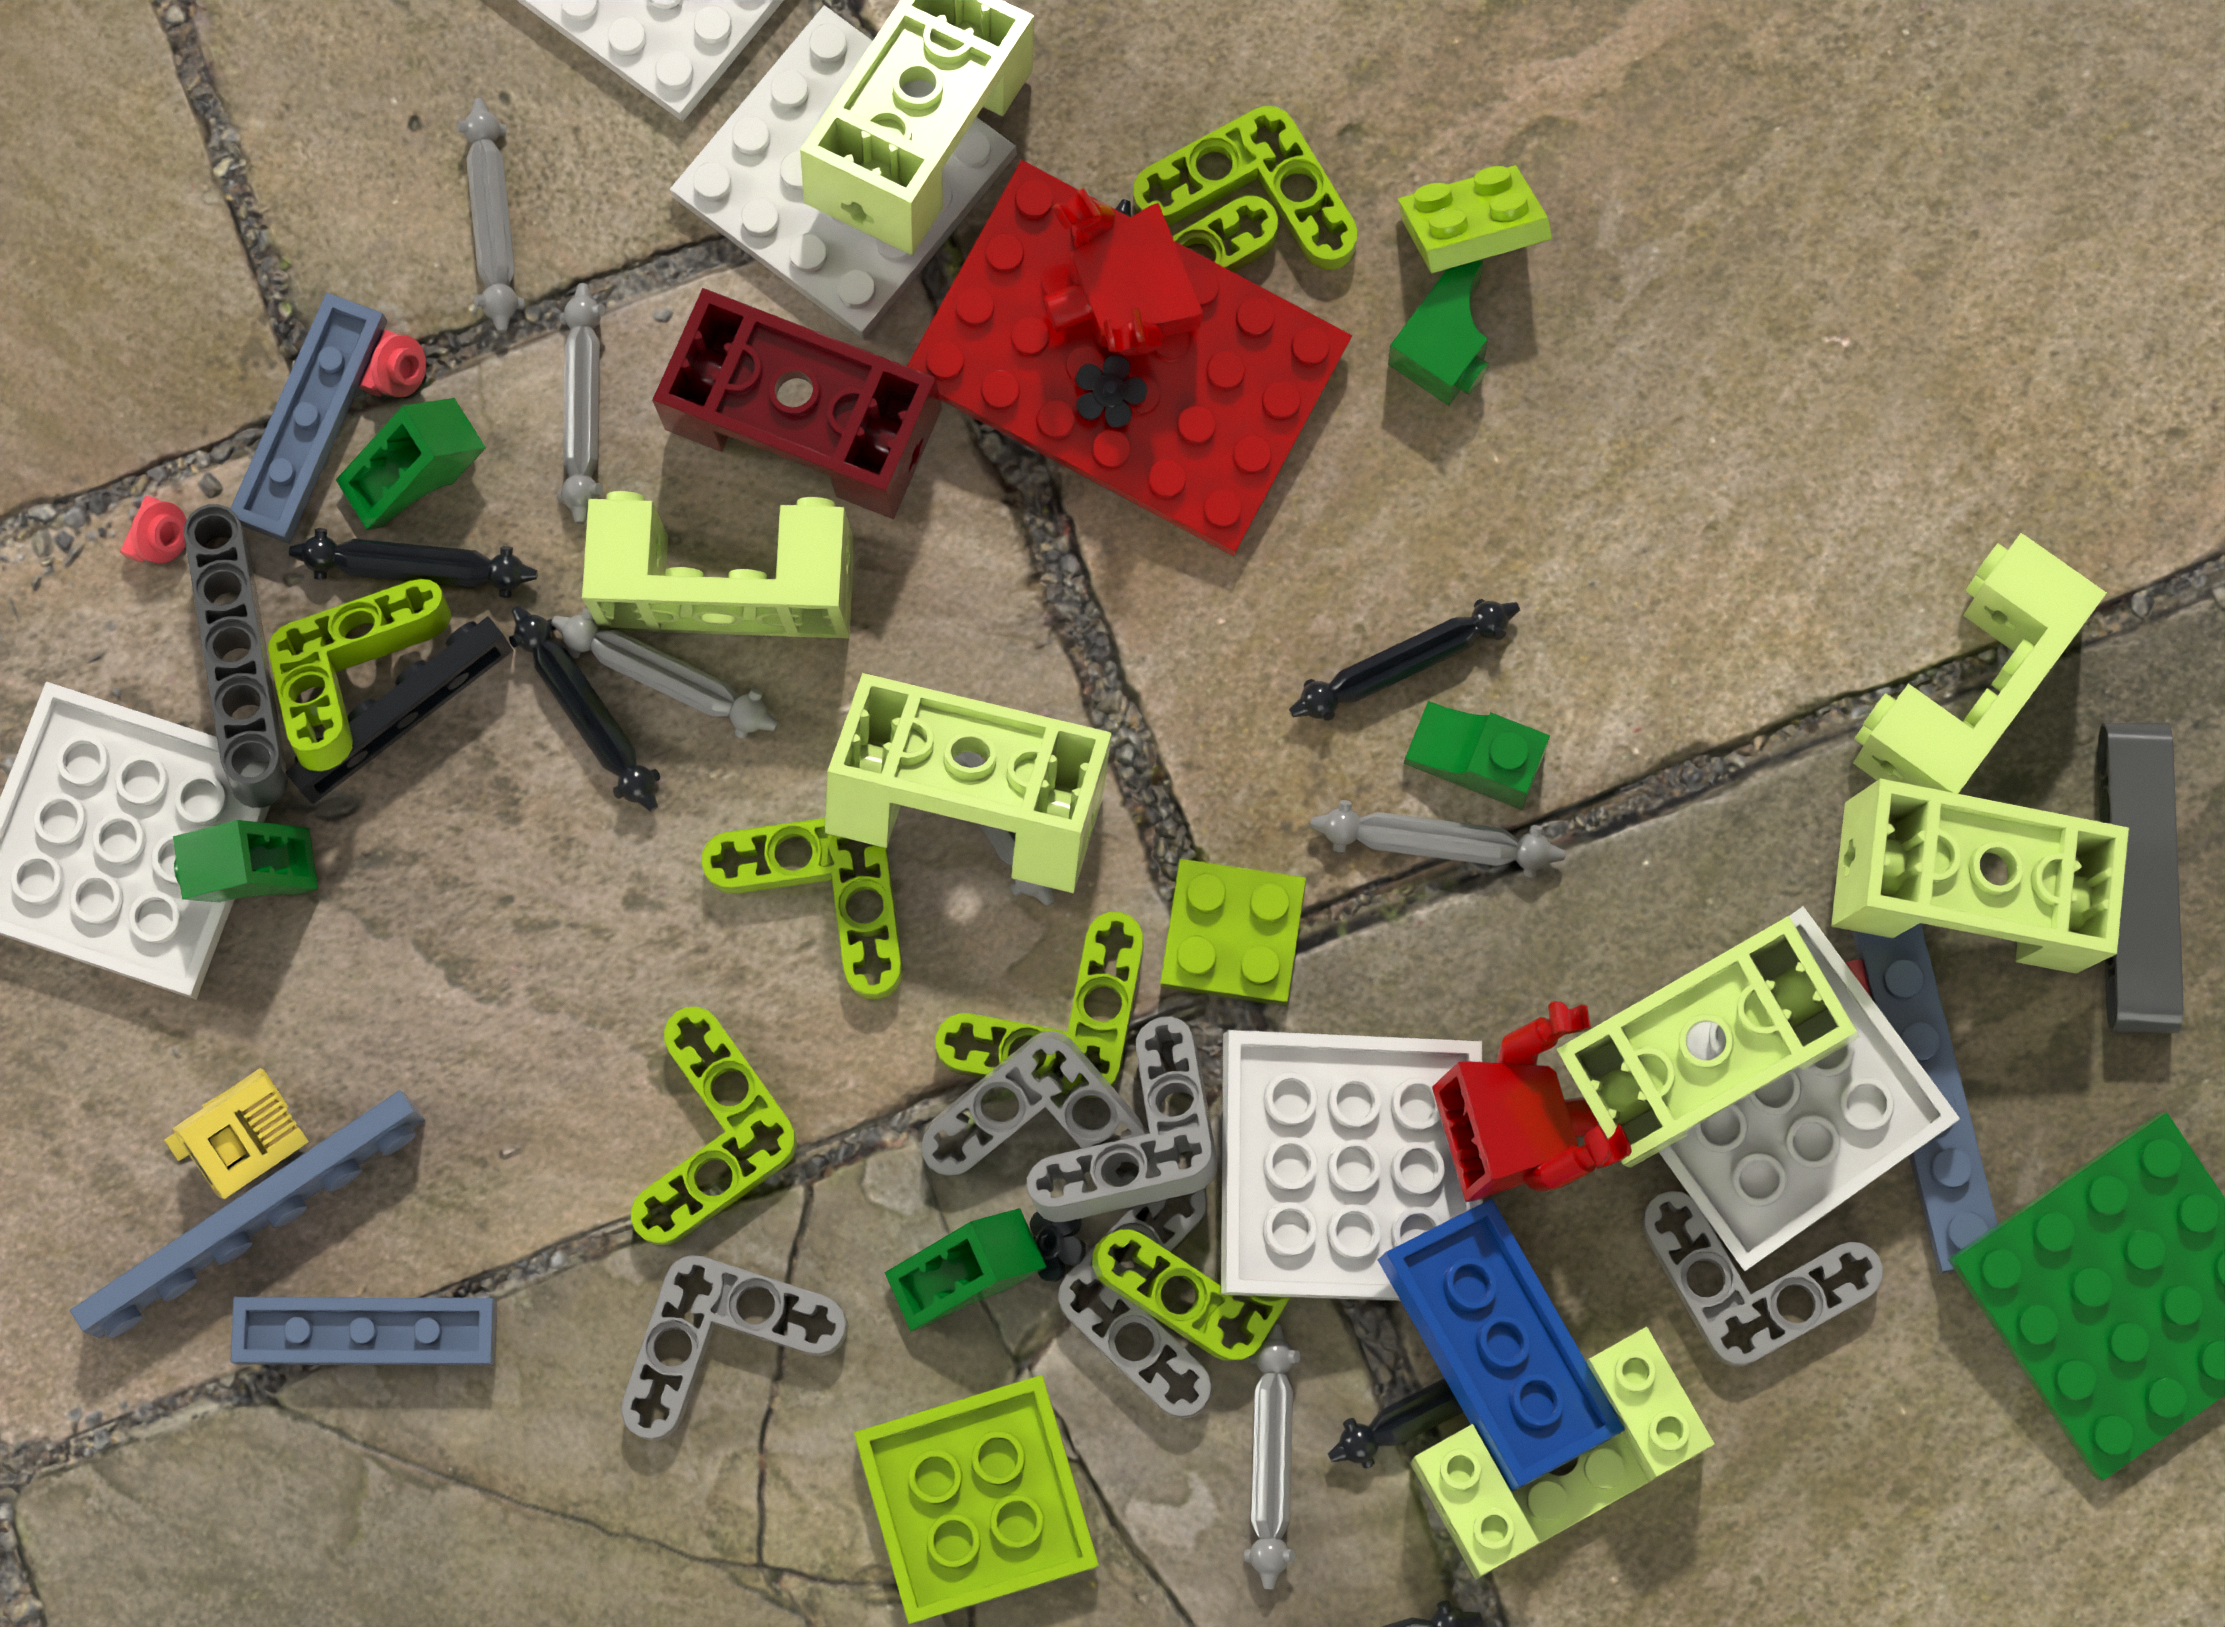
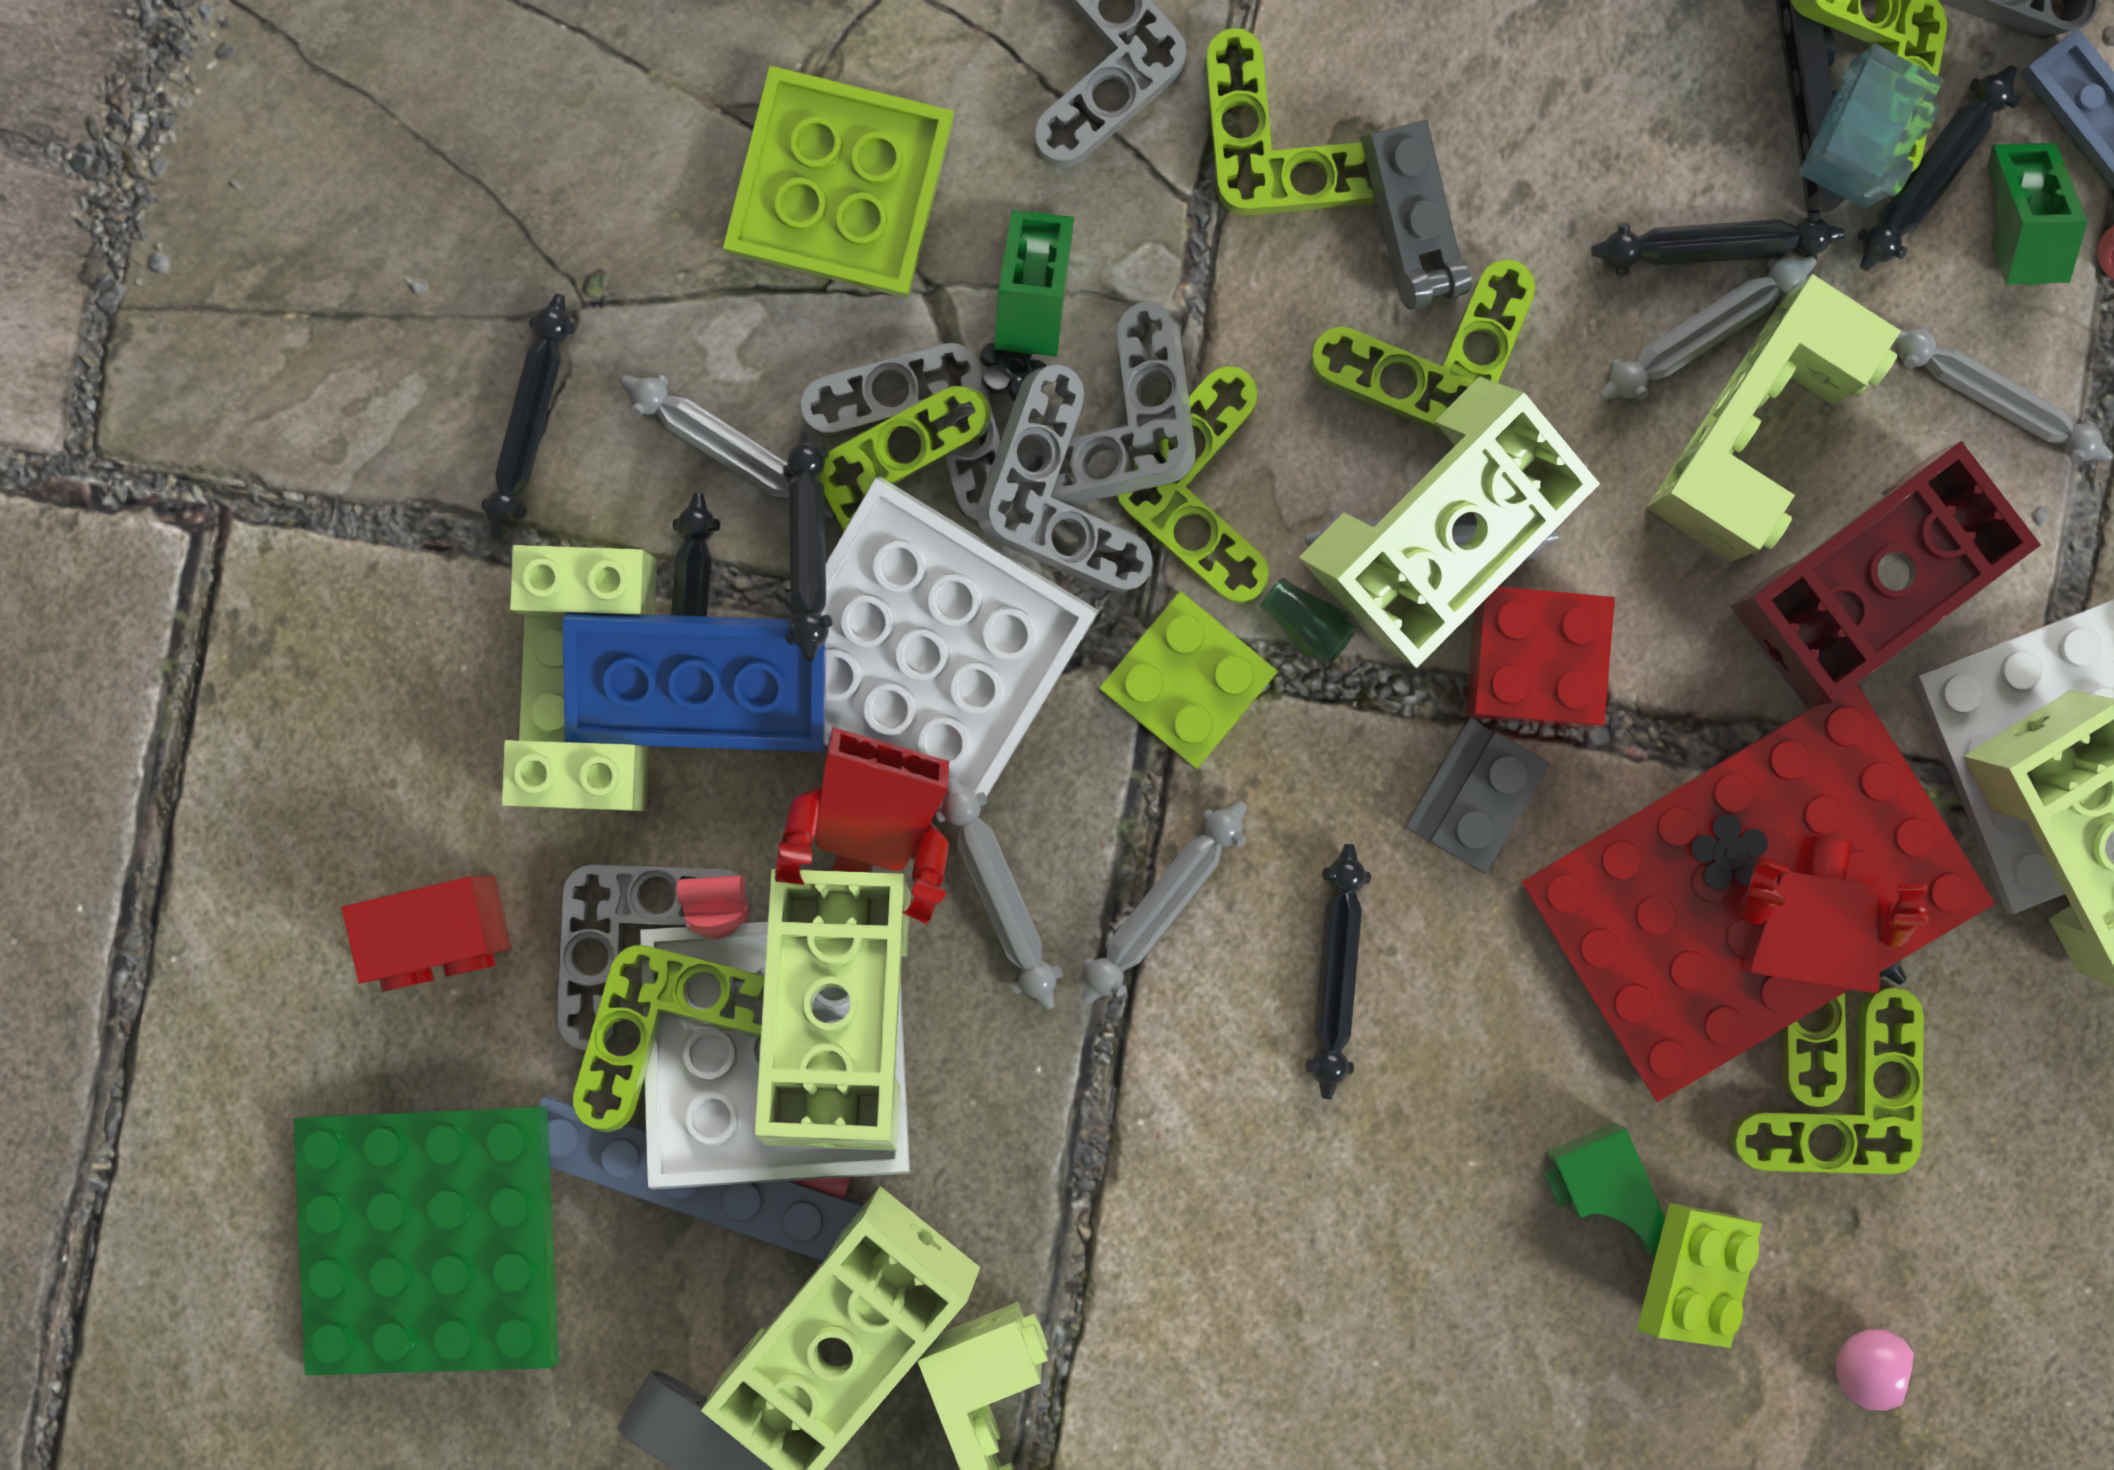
camera: 120 degrees right, 10 degrees up
green arch [1404,701,1550,810] -> none
none -> red brick [341,875,512,992]
none -> lime beam [573,945,765,1132]
none -> coral plate [677,875,749,939]
none -> black wheel [783,432,833,661]
none -> light grey wheel [936,776,1063,1010]
none -> clear green cone [1260,577,1357,667]
none -> dark grey plate [1360,119,1471,310]
none -> dark grey plate [1403,717,1550,874]
none -> red brick [1465,586,1615,729]
none -> clear light blue brick [1799,44,1943,209]
none -> bright pink piece [1835,1329,1914,1411]

